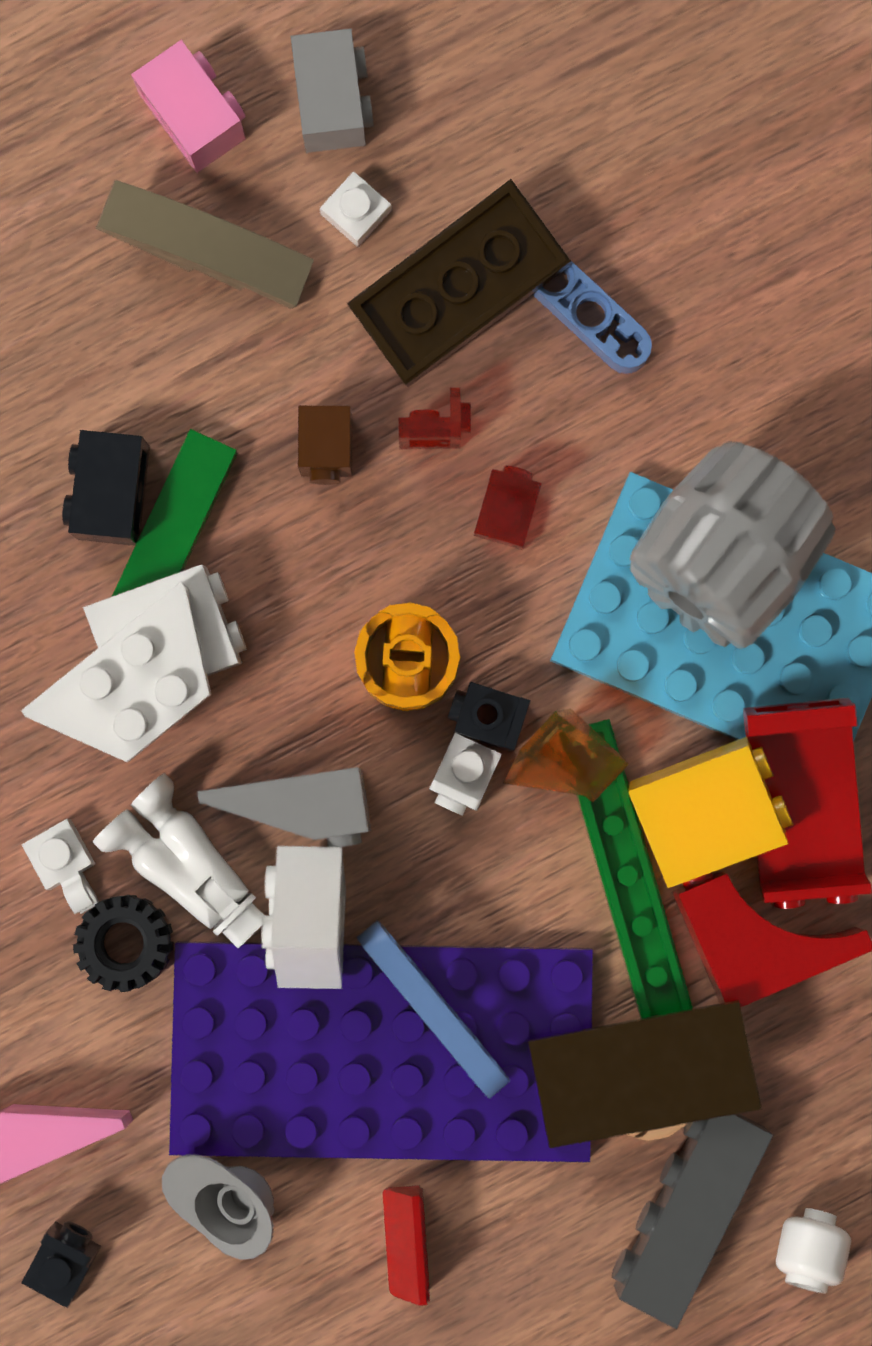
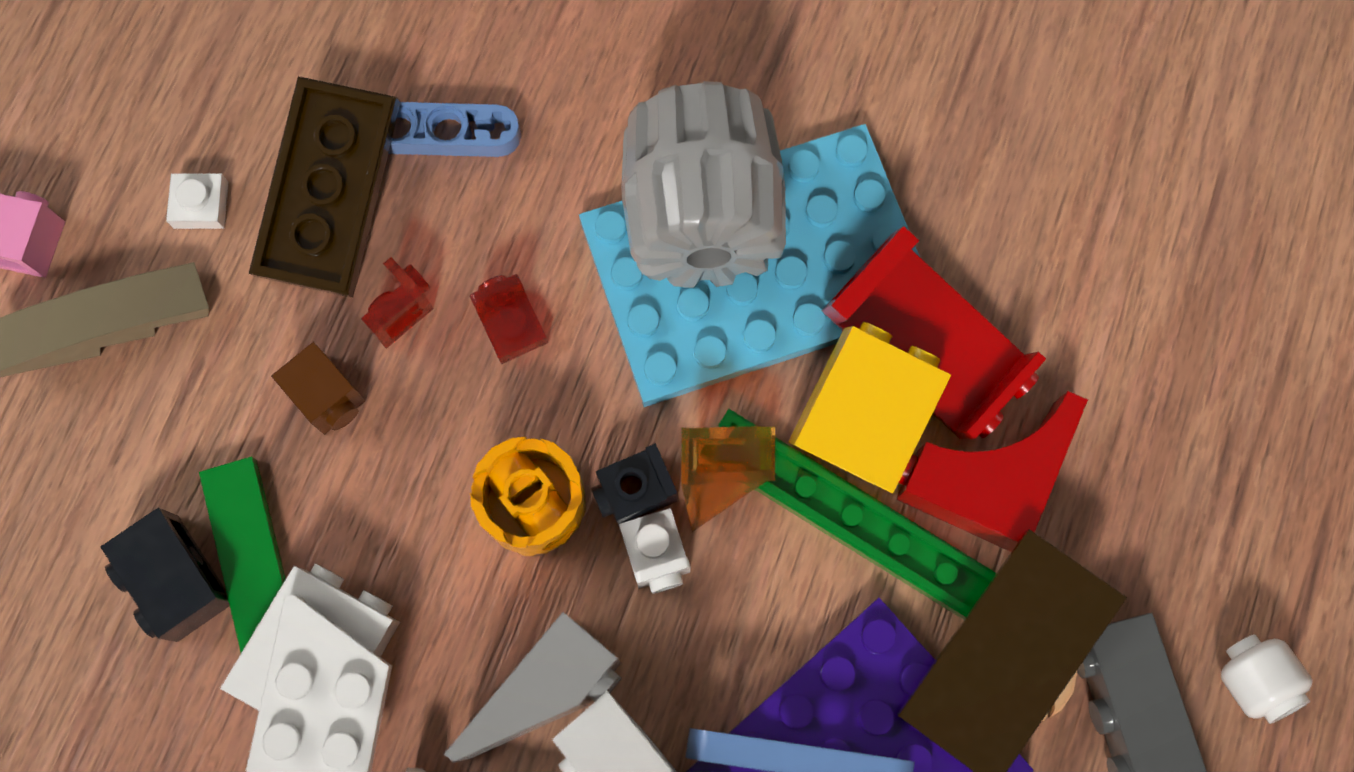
camera: 40 degrees left, 10 degrees down
light grey brick [290,28,374,153] -> none

